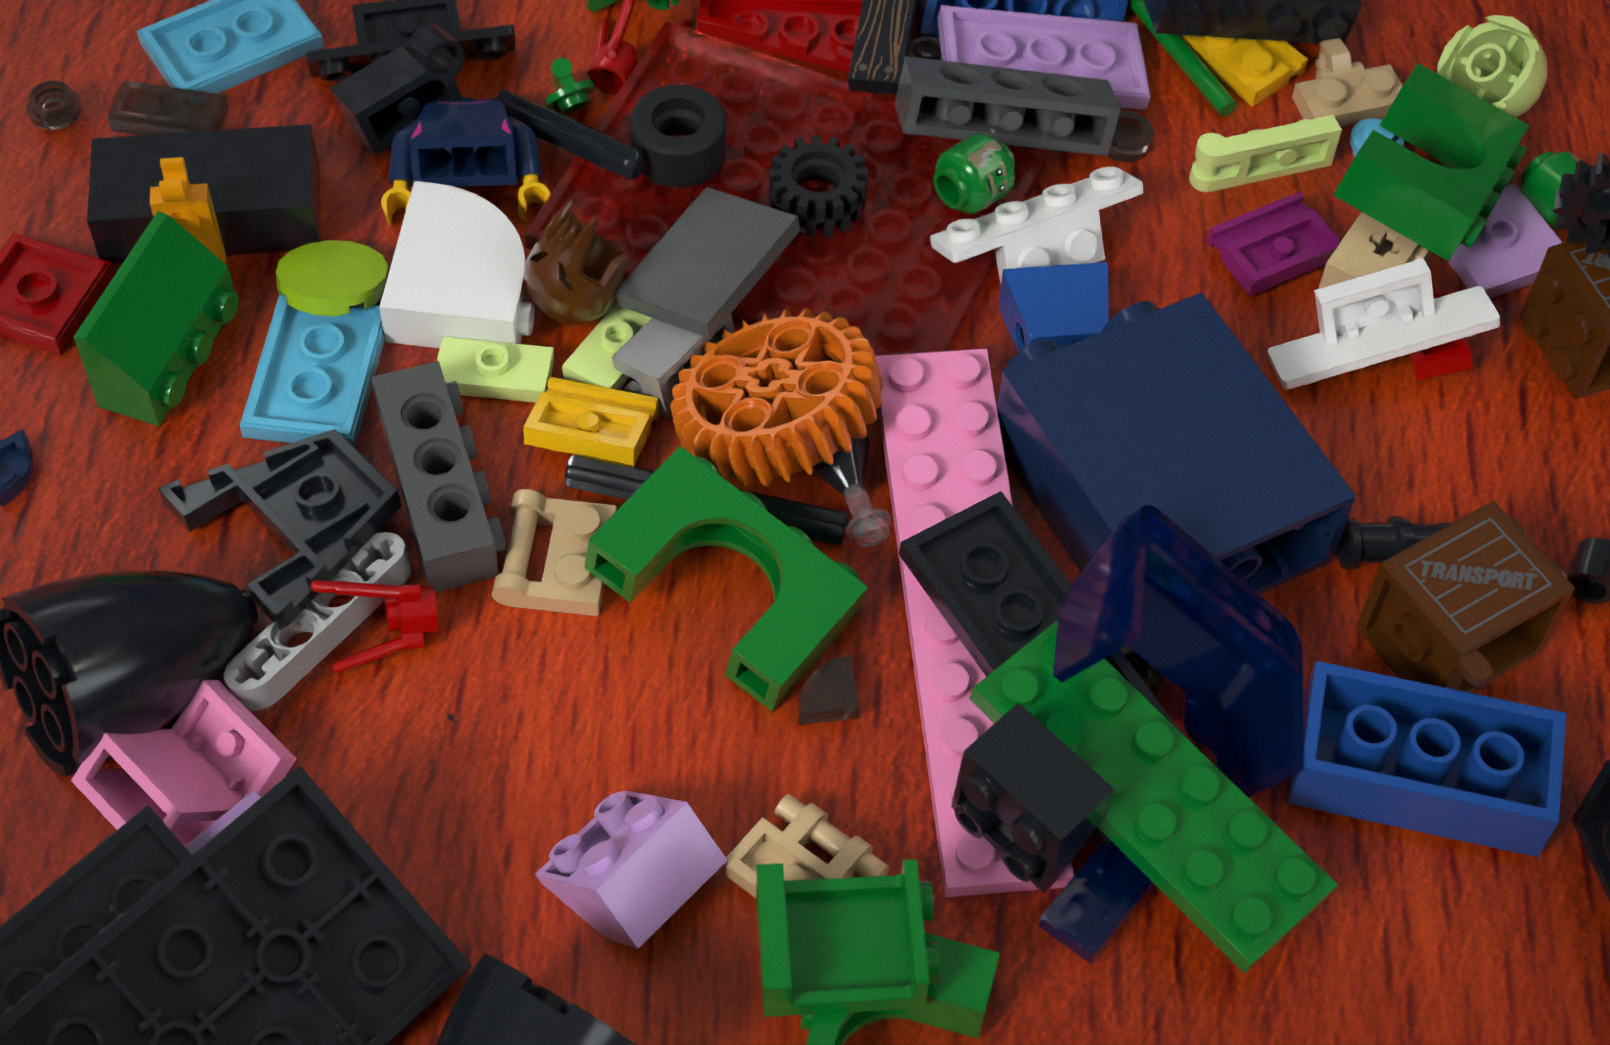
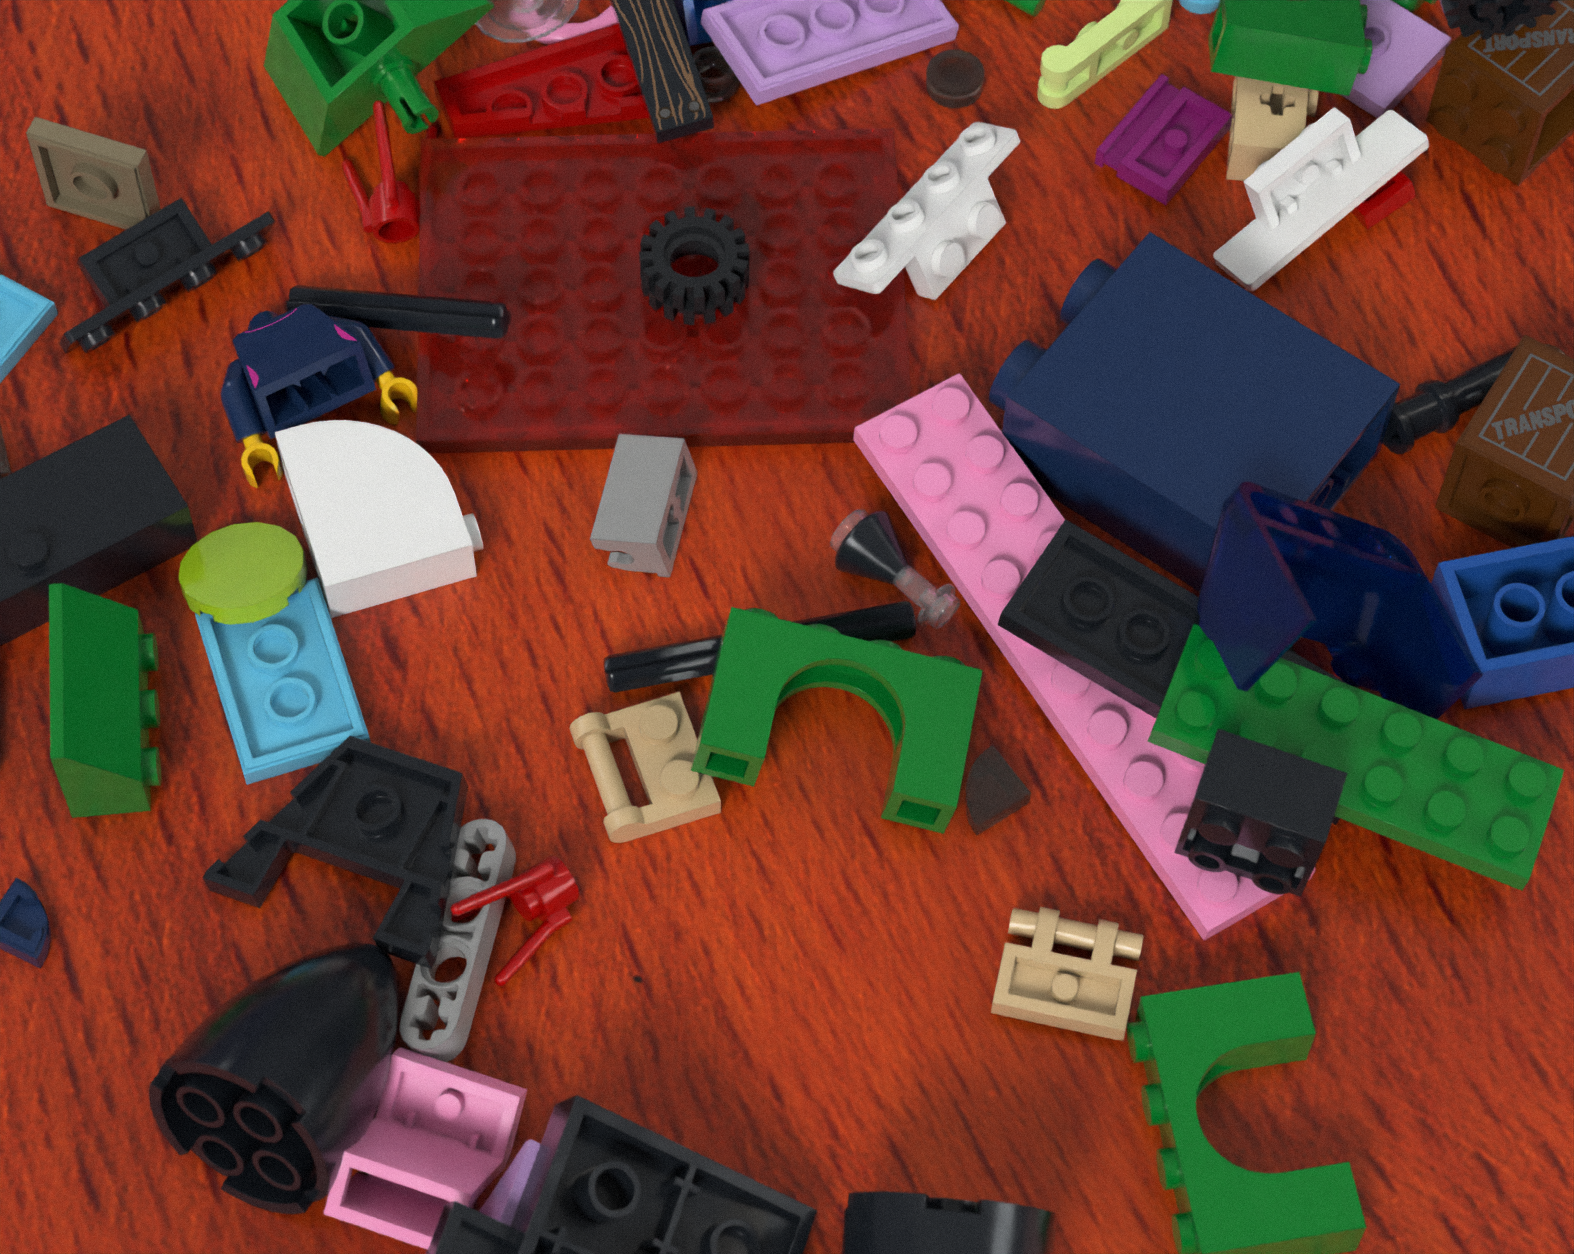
camera: 25 degrees left, 5 degrees up
light orange plate [150,157,226,264] -> none
black hinge [330,24,465,155] -> none
dark grey brick [371,361,506,592] -> none
yellowish green plate [437,336,555,403] -> none
yellow plate [523,377,659,466] -> none
reddish brown helmet [524,199,629,327] -> none
lavender slope [535,790,727,948] -> none
green plate [545,58,596,114] -> none
yellowish green plate [562,302,652,390] -> none
dark grey tile [615,187,800,338] -> none
black tyre [630,85,727,188] -> none
orange gear [670,309,883,487] -> none
green panel [756,859,940,1017] -> none
dark grey brick [895,56,1121,156] -> none
green head [934,133,1015,214] -> none
blue torso [998,262,1109,353] -> none
clear blue plate [1039,840,1155,964] -> none

